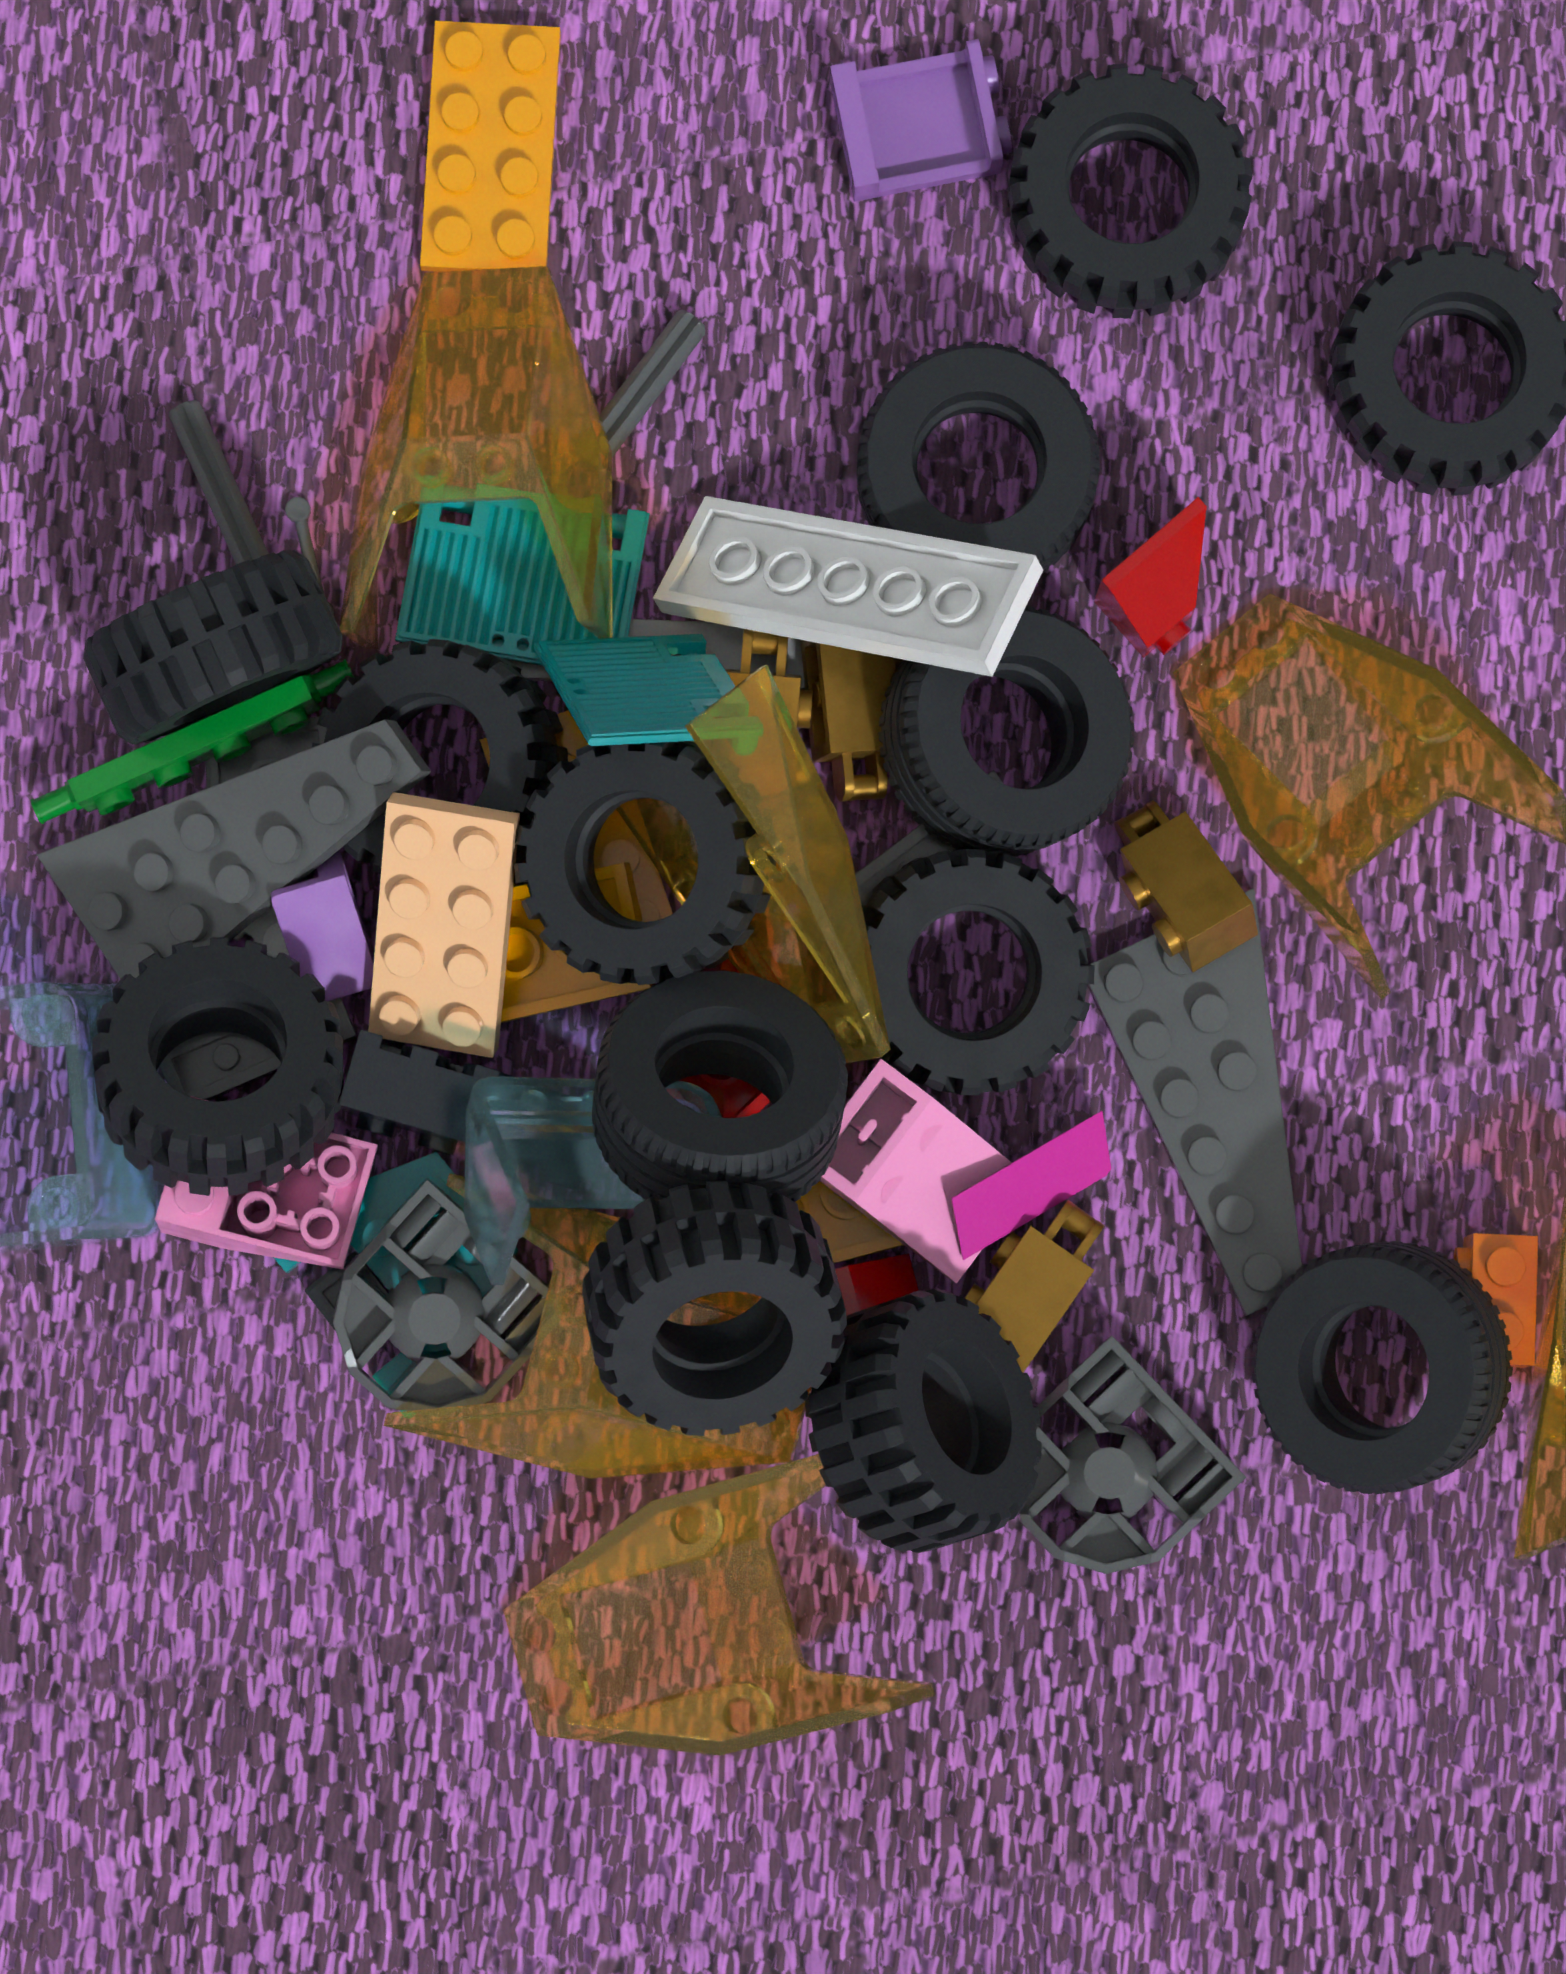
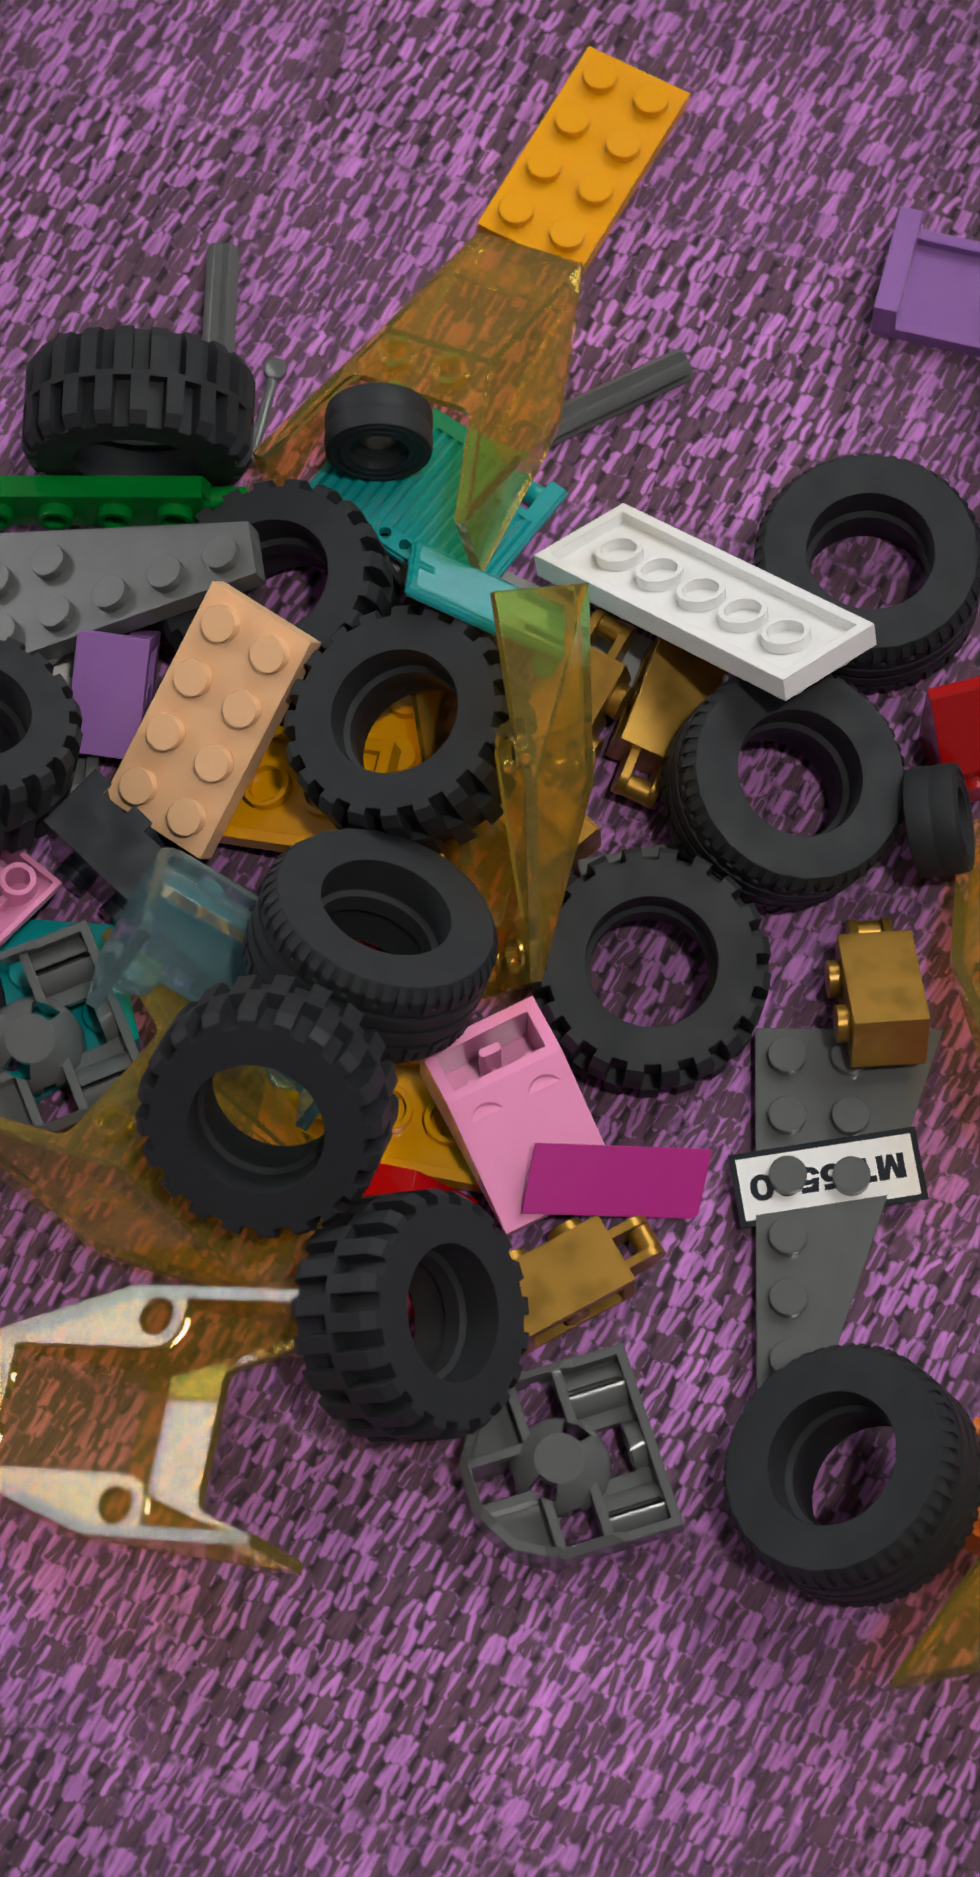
camera: 30 degrees right, 15 degrees down
none -> black tyre [324,383,433,481]
none -> white sticker [728,1126,929,1228]
none -> black tyre [903,762,975,878]

